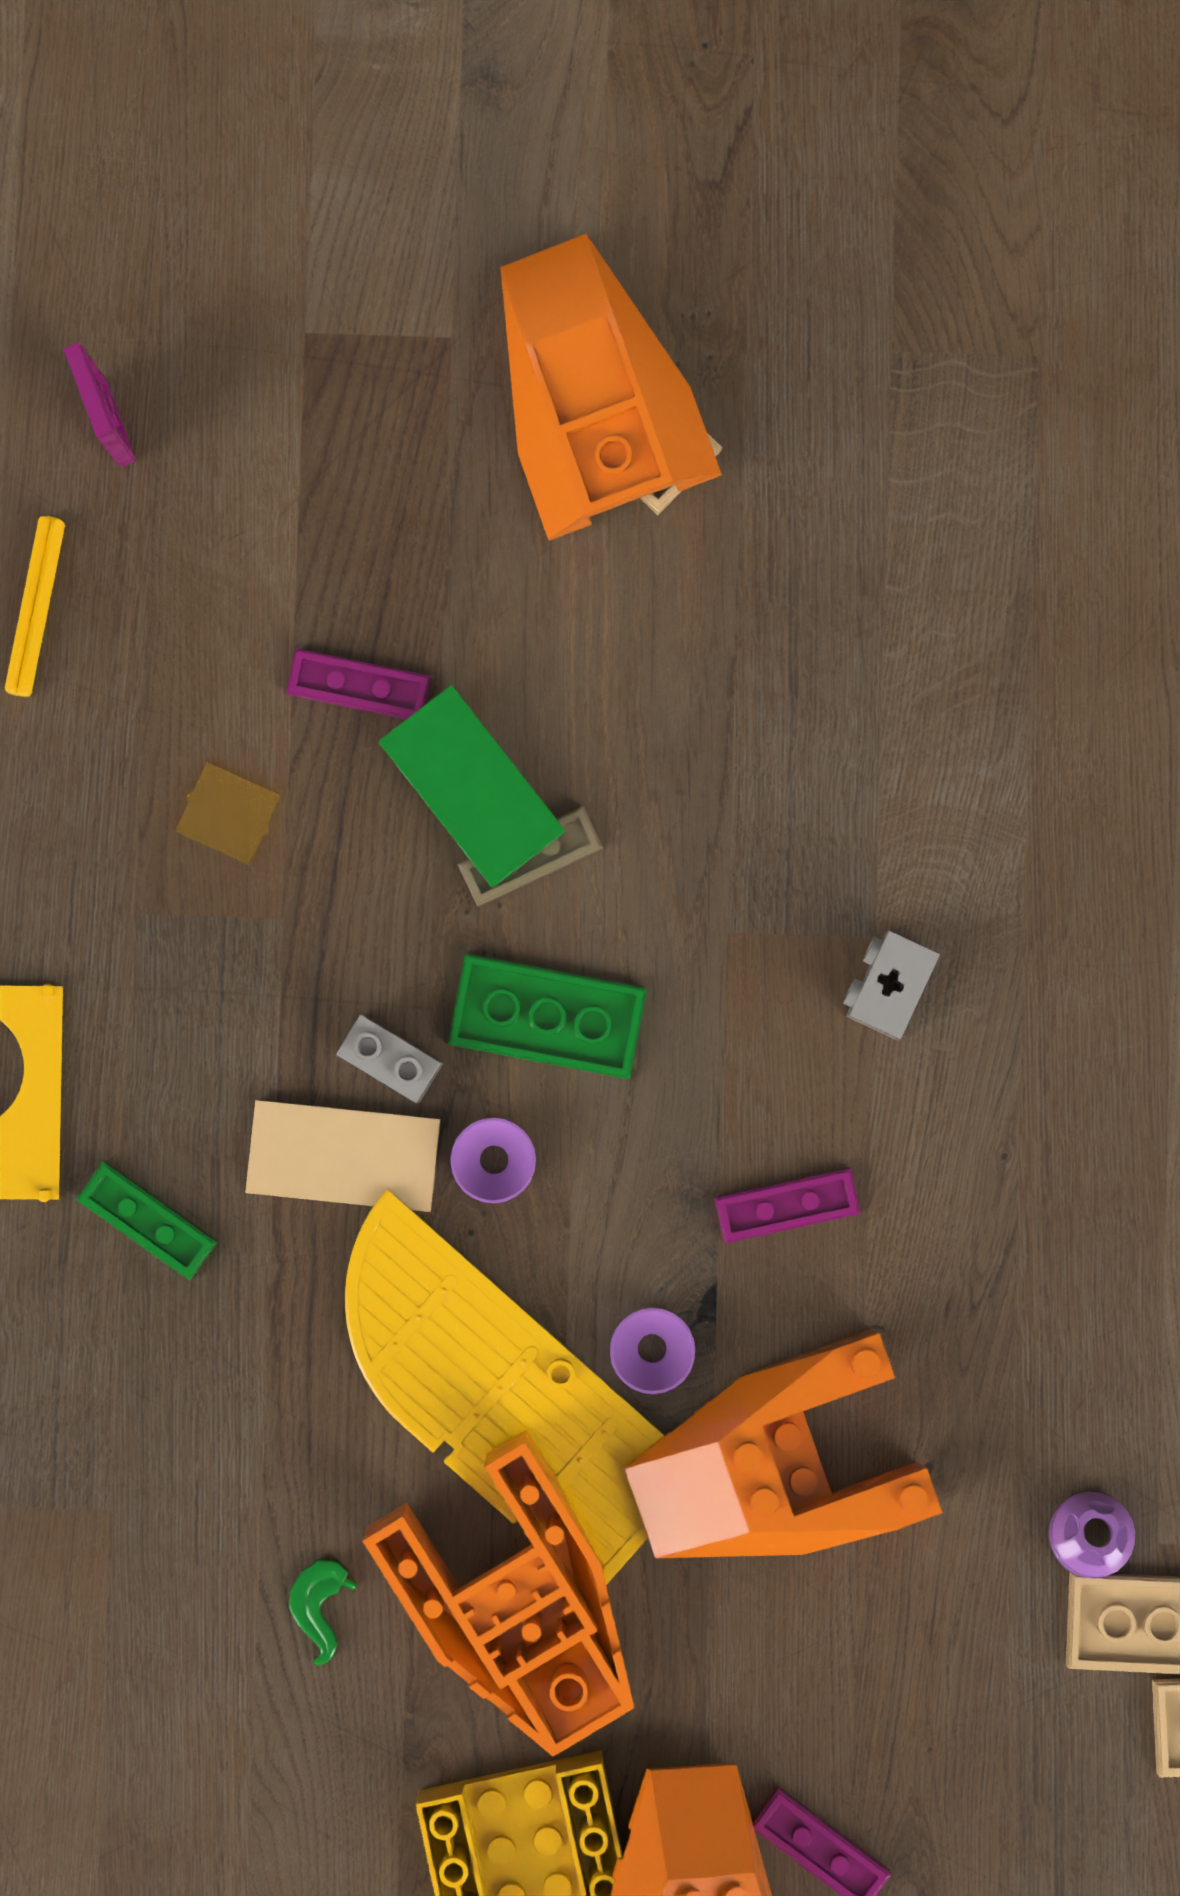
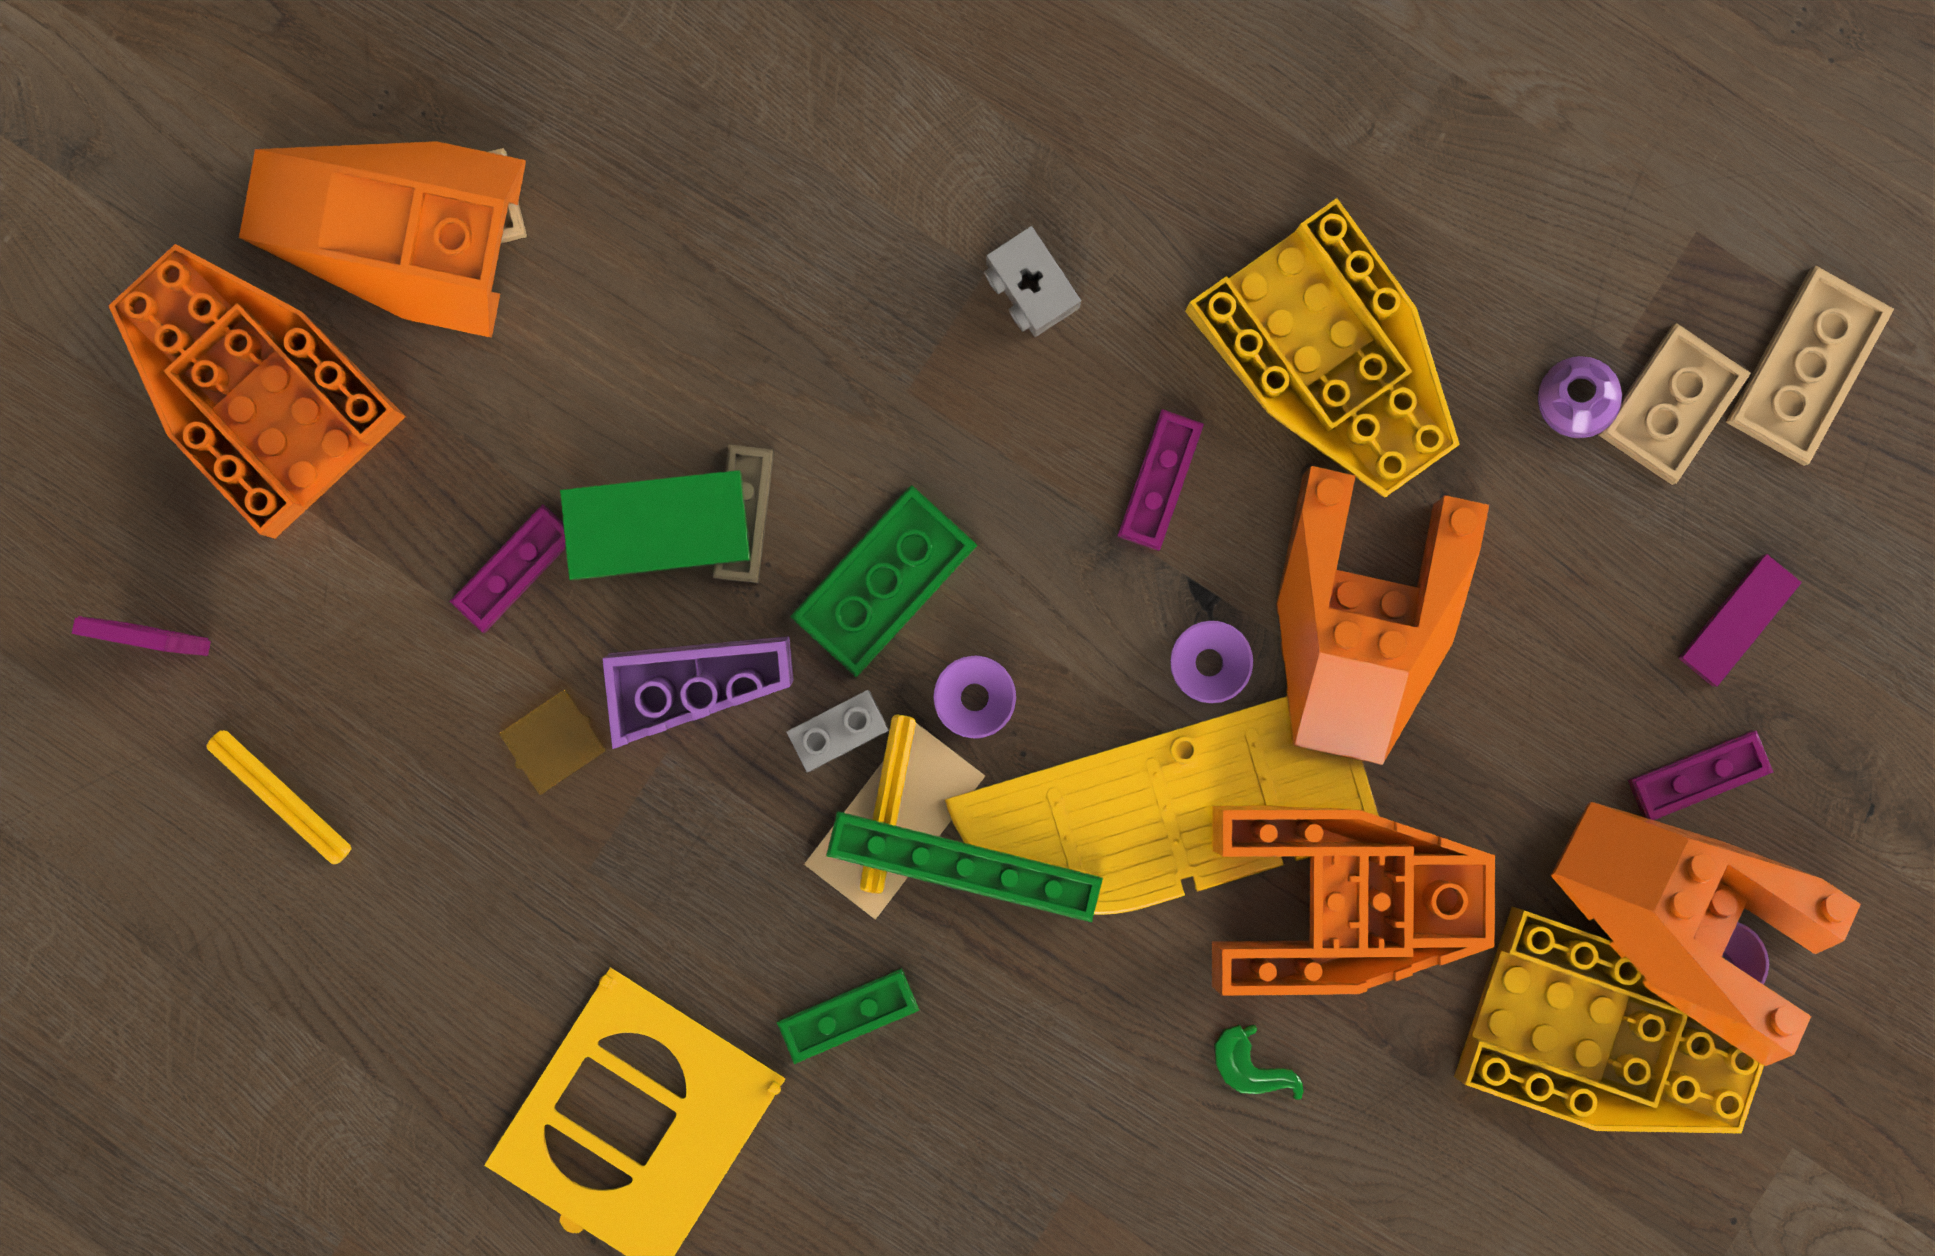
camera: 60 degrees left, 0 degrees up
none -> orange wedge [108,244,406,539]
none -> medium lavender wedge [603,636,794,749]
none -> green tile [826,811,1103,922]
none -> yellow axle [860,714,916,894]
none -> yellow wedge [1185,198,1460,498]
none -> magenta tile [1678,554,1802,687]

